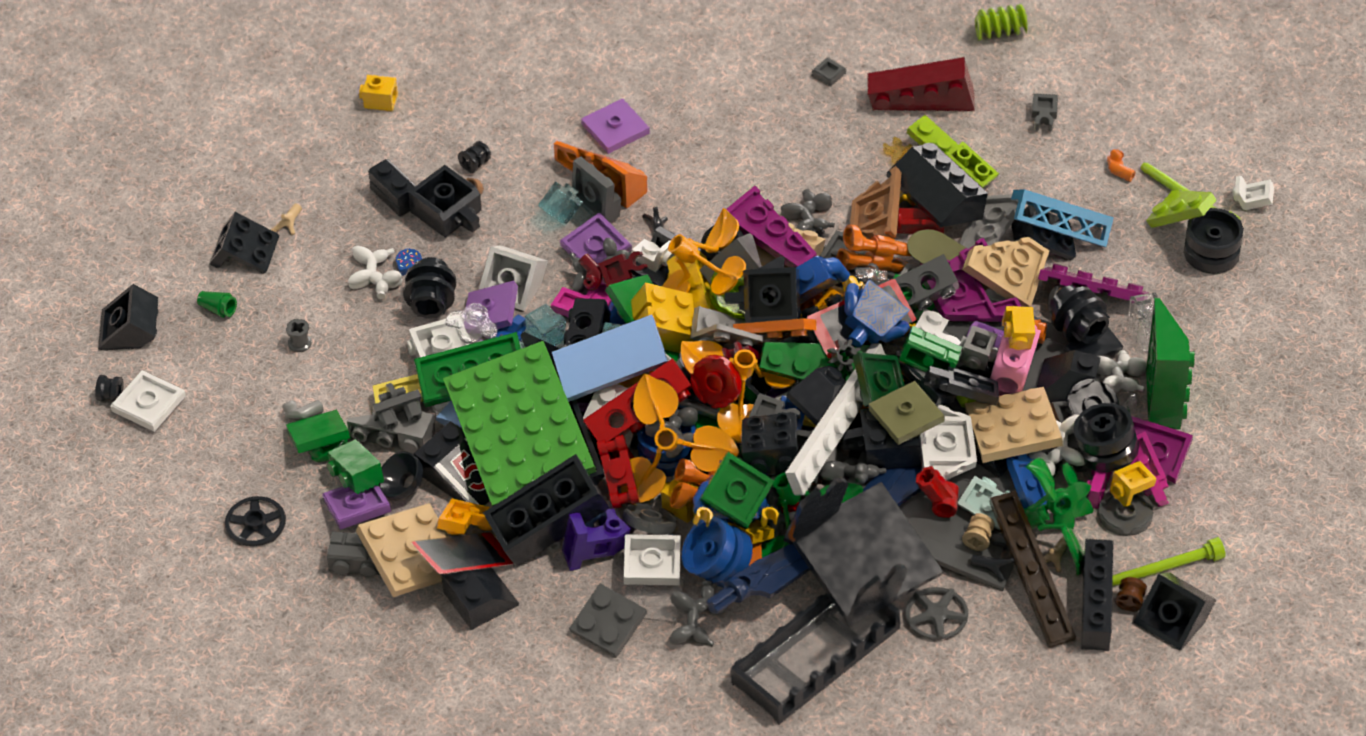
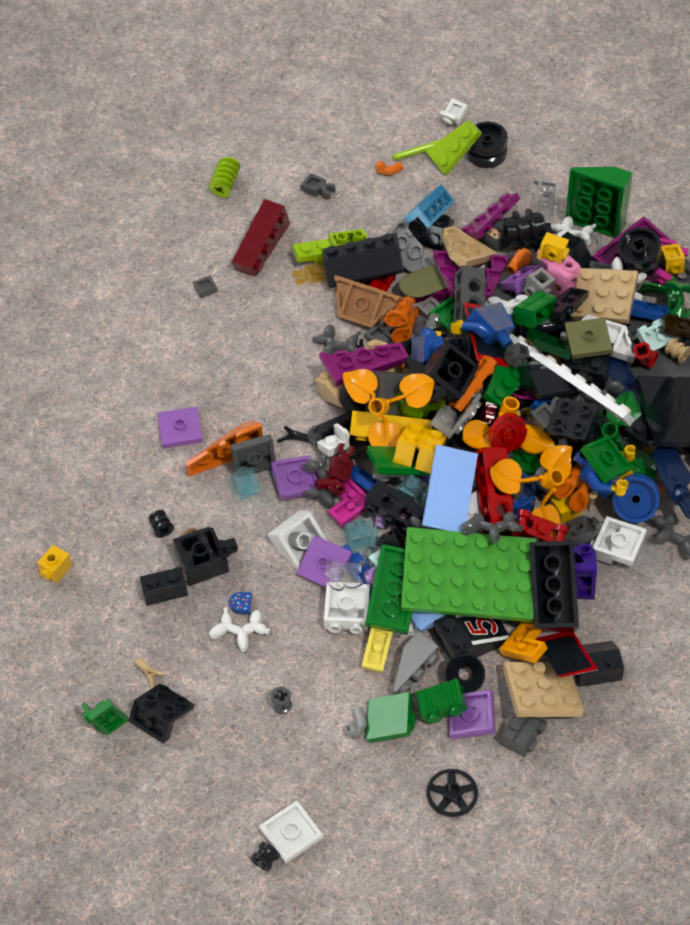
camera: 65 degrees left, 5 degrees up
black slope [98,284,159,350] -> none
green cone [197,291,237,318] -> none
dark grey hips [372,383,422,430] -> none
black piece [403,257,457,318] -> none
dark grey plate [569,583,648,658] -> none
tile [1066,379,1119,417] -> none
none -> green bracket [81,698,129,735]
none -> dark grey piece [461,511,523,544]

